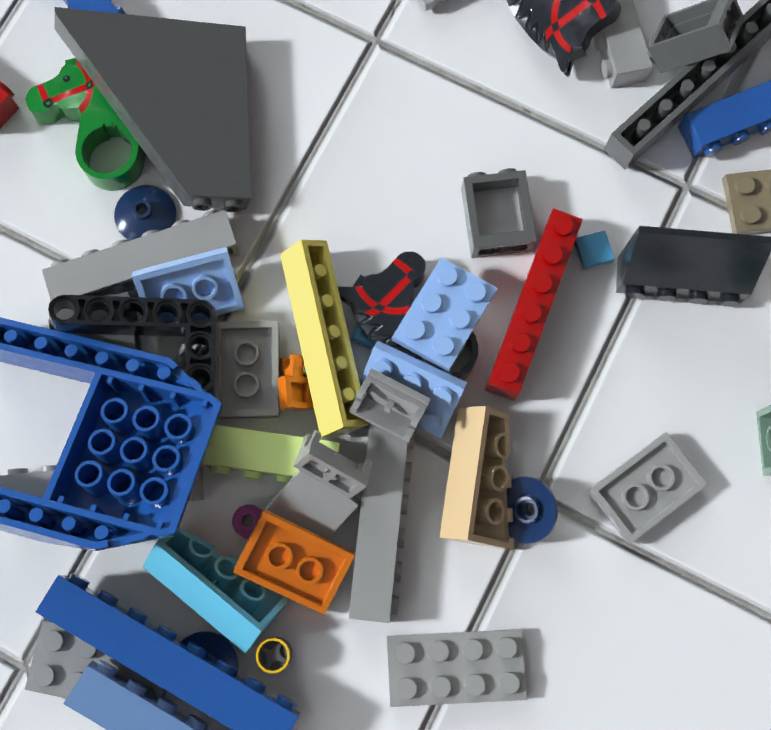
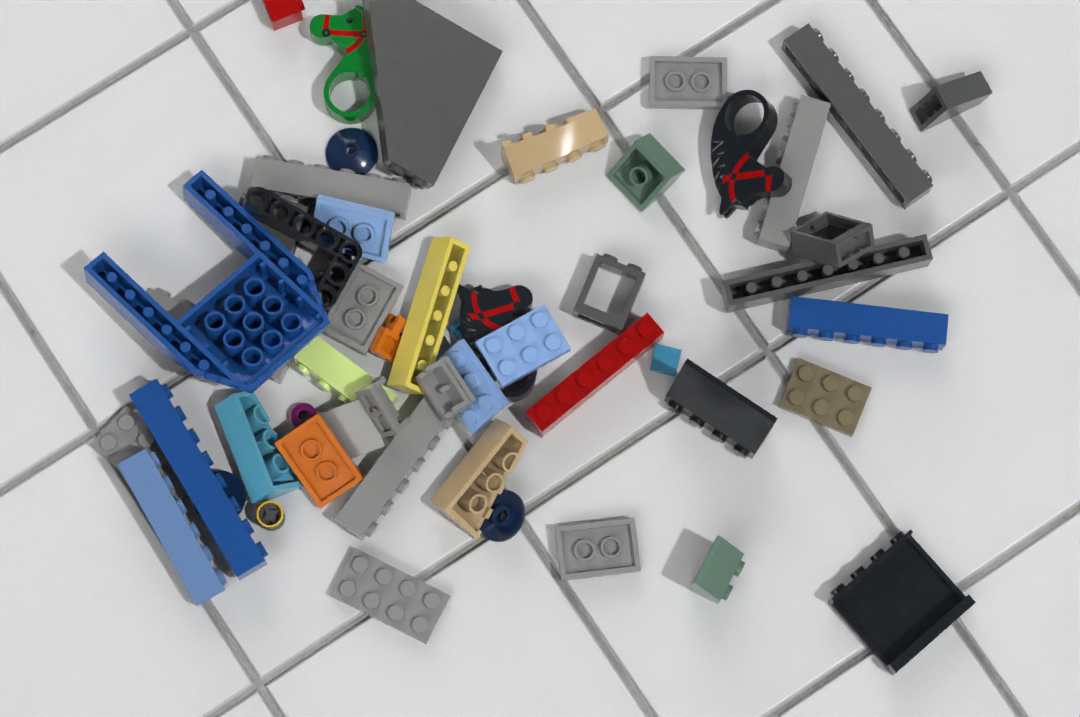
camera: 25 degrees right, 0 degrees up
none -> tan wedge [501,108,609,184]
none -> sand green slope [607,133,685,212]

